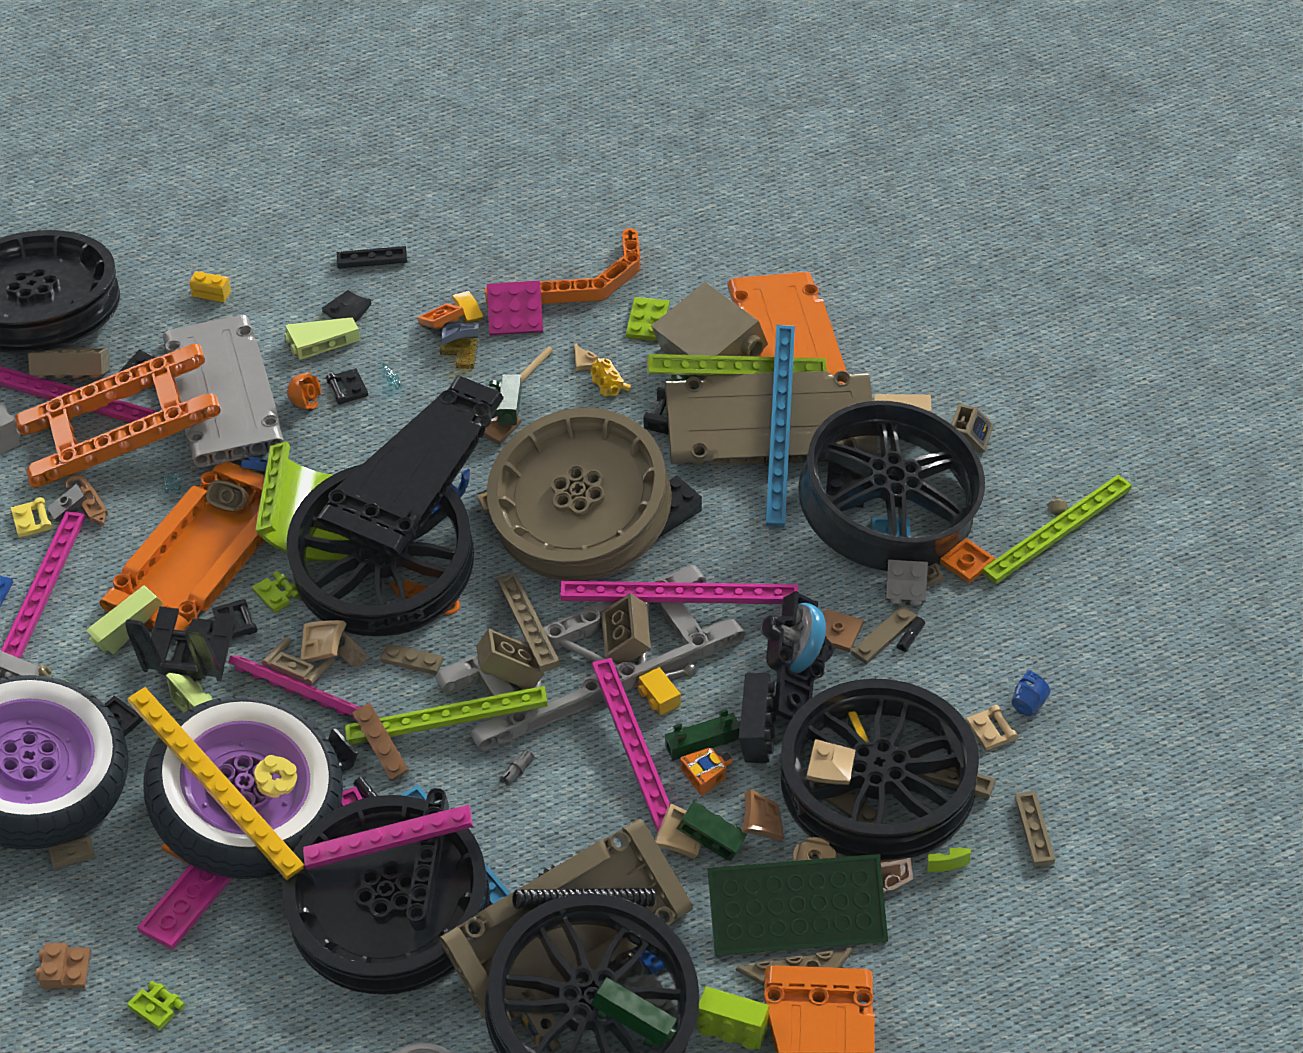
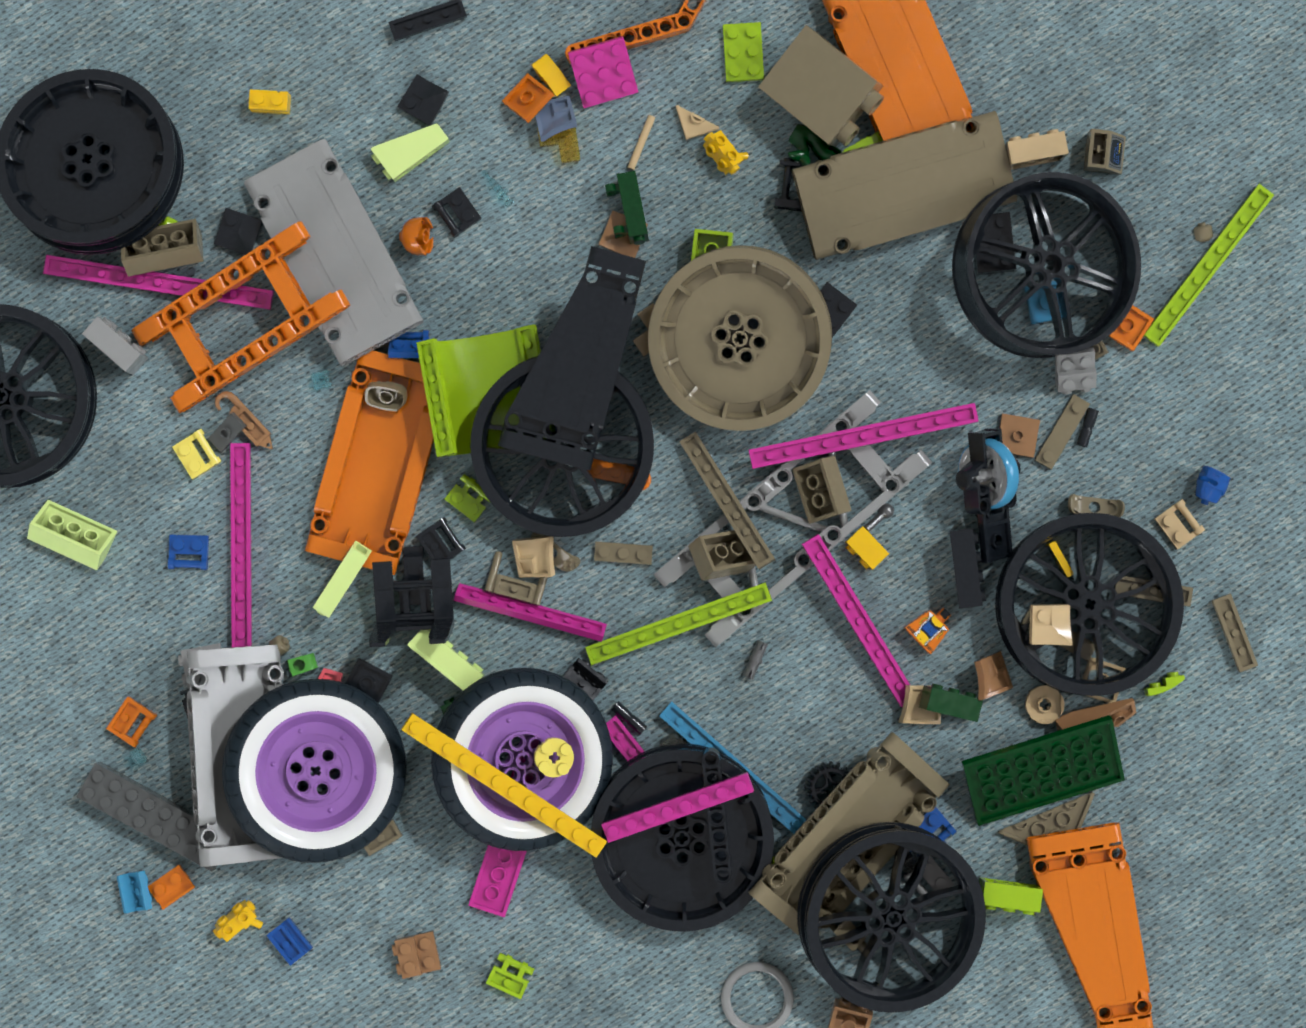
camera: 15 degrees left, 40 degrees up
medium nougat plate [352,702,410,781] -> none
black piece [512,888,656,909] -> none
dark green brick [591,978,677,1048] -> none
lime plate [647,354,827,375] -> none
dark green brick [665,709,741,761] -> none
dark azure plate [765,325,795,527] -> none

